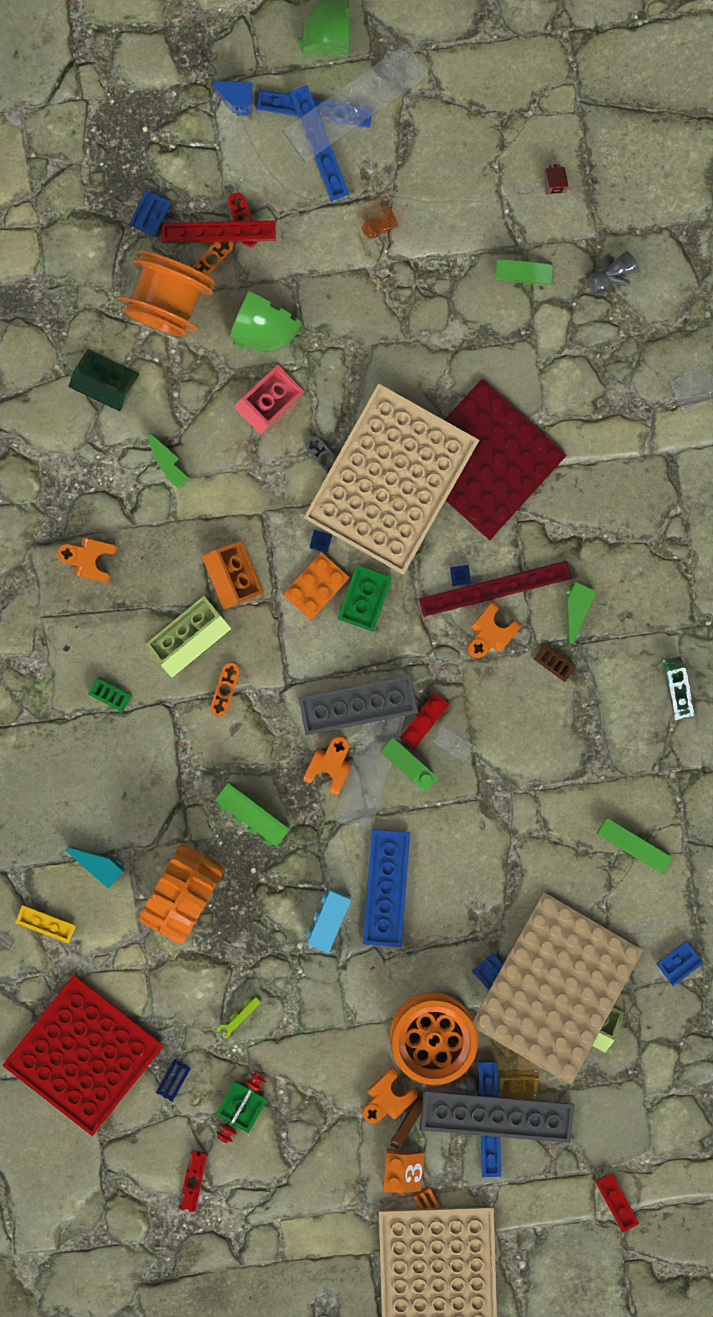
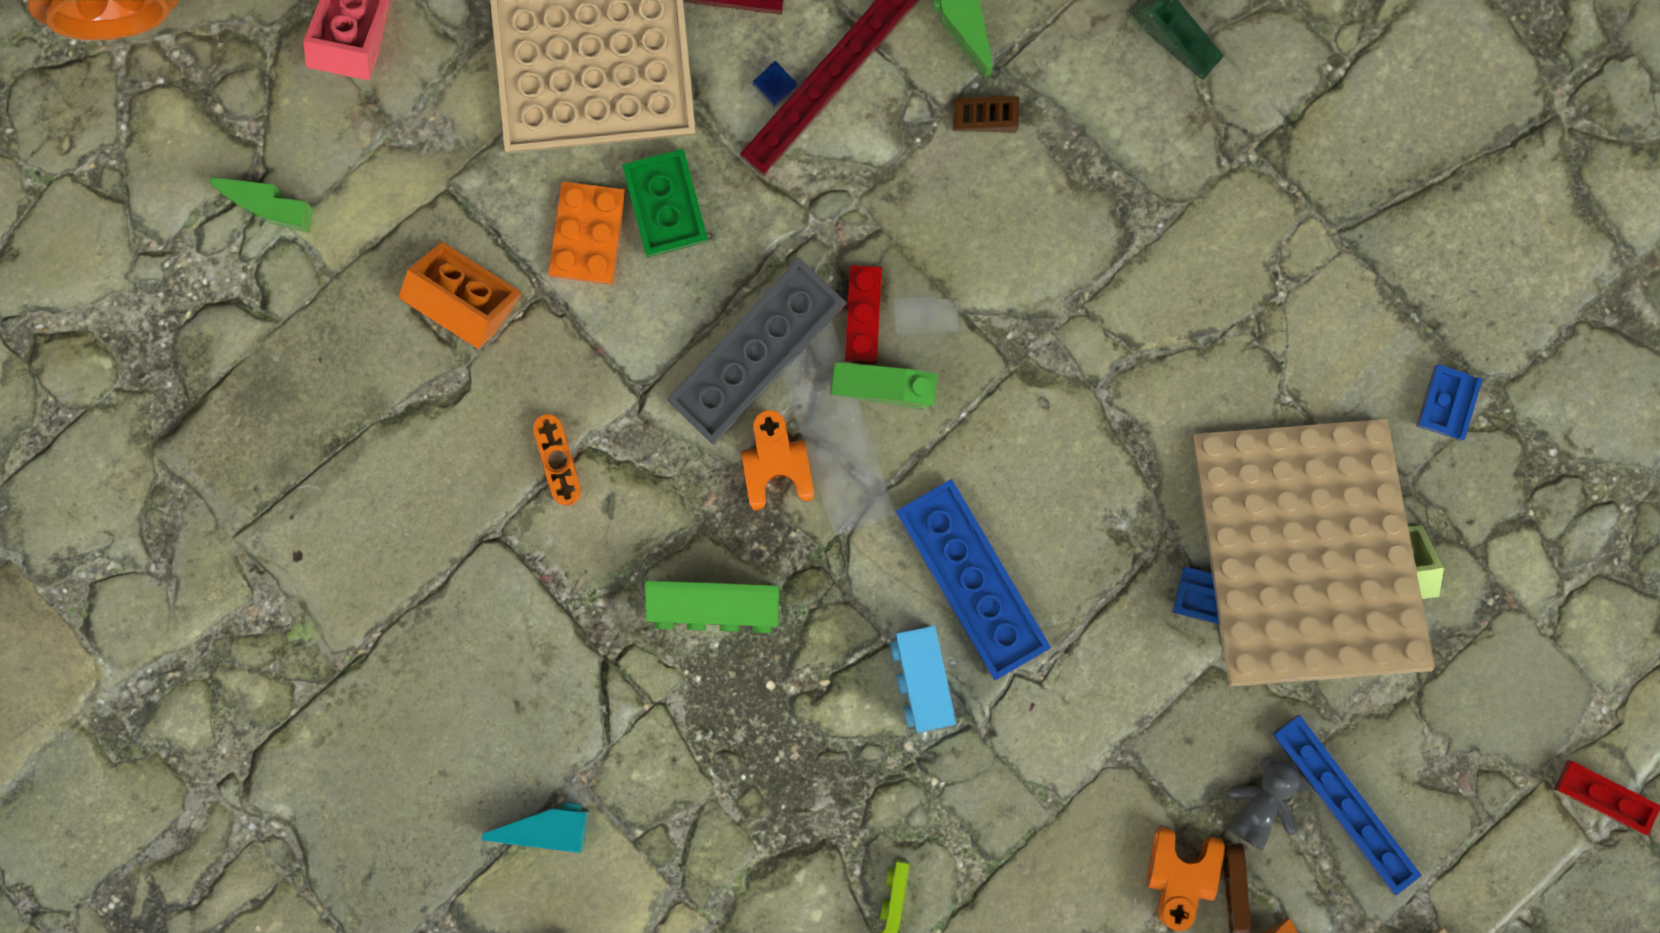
camera: 30 degrees left, 5 degrees down
orange piece [57,538,118,583] -> none
clear green slope [68,349,139,412] -> none
green slope [88,678,132,713] -> none
orange wheel [139,844,225,944] -> none
yellowish green slope [145,596,231,677] -> none
dark grey beam [305,436,337,474] -> none
clear blue plate [309,530,333,553] -> none
orange wheel [390,992,478,1085] -> none
dark grey plate [420,1091,574,1143] -> none
orange piece [468,601,522,658] -> none
clear yellow slope [498,1070,539,1100] -> none
bright green slope [596,817,672,874] -> none

